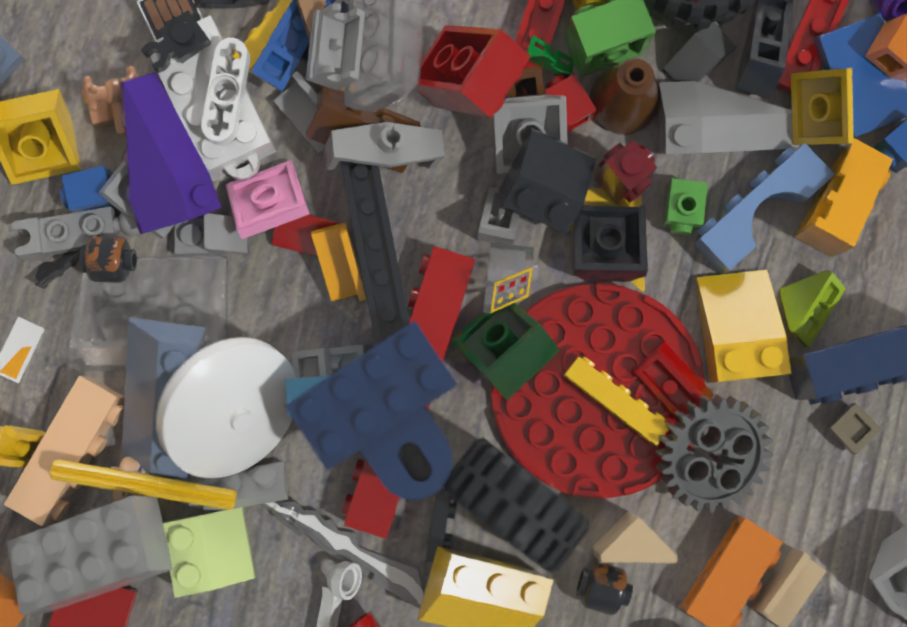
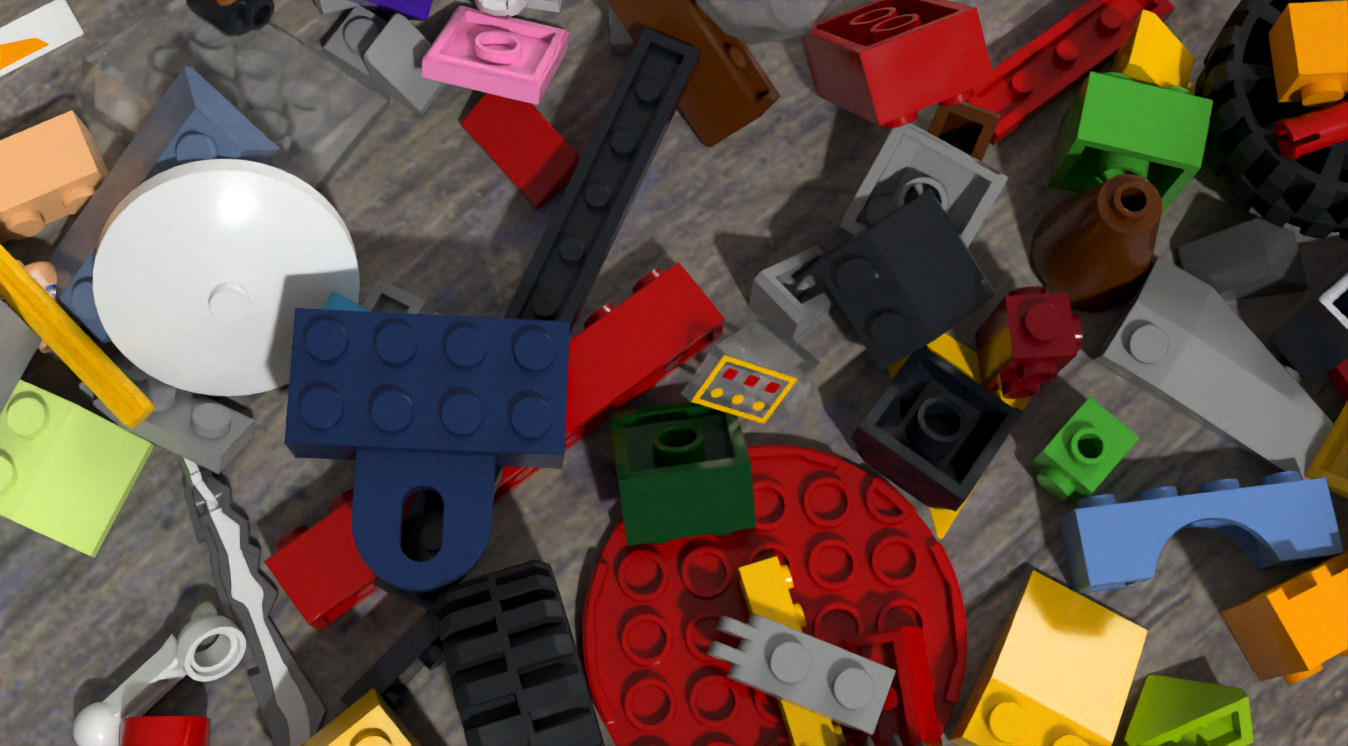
camera: 30 degrees right, 10 degrees down
light orange panel [311,222,367,302] -> none
light grey piece [324,122,445,170] -> none
green piece [527,35,574,79] -> none
red brick [544,74,596,133] -> none
none -> light grey hinge [707,613,896,736]

